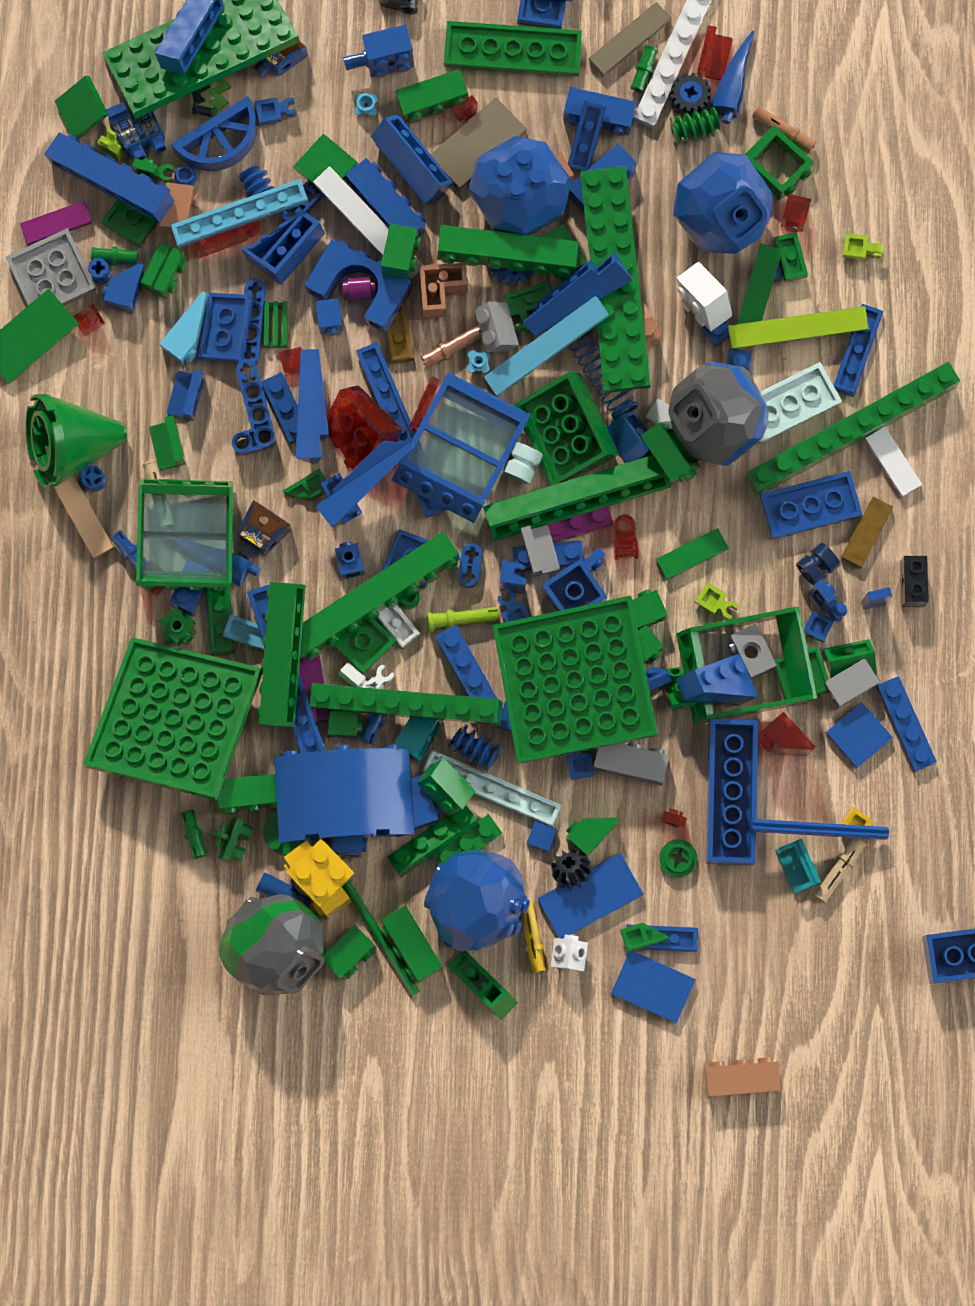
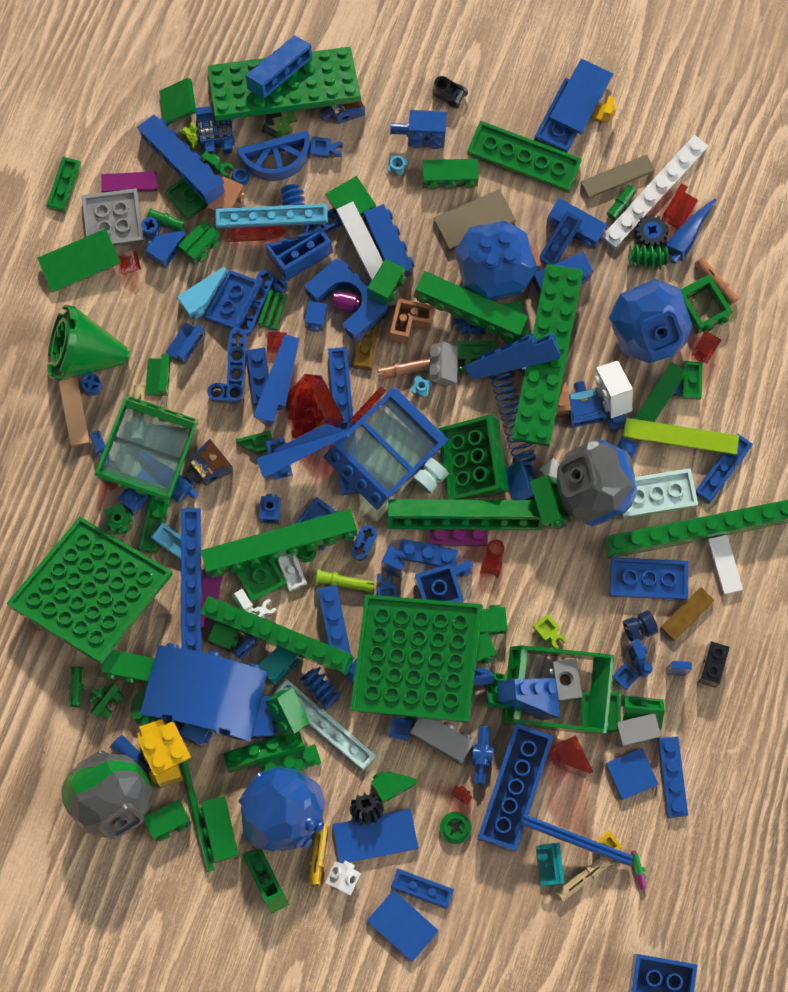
camera: 10 degrees right, 5 degrees down
green brick [258,582,306,727] -> none
blue brick [370,115,453,205] -> none
clear red plate [454,95,478,122] -> none
medium azure tile [484,296,609,396] -> none
light grey panel [521,525,560,577] -> none
blue tile [526,821,557,852] -> none
green tile [620,922,669,953] -> none
green tile [656,528,729,581] -> none
lime plate [842,233,884,260] -> none
none -> blue hinge [272,278,288,294]
none -> blue axle [471,726,493,785]
none -> blue torso [569,381,607,428]
none -> piece [631,850,647,890]

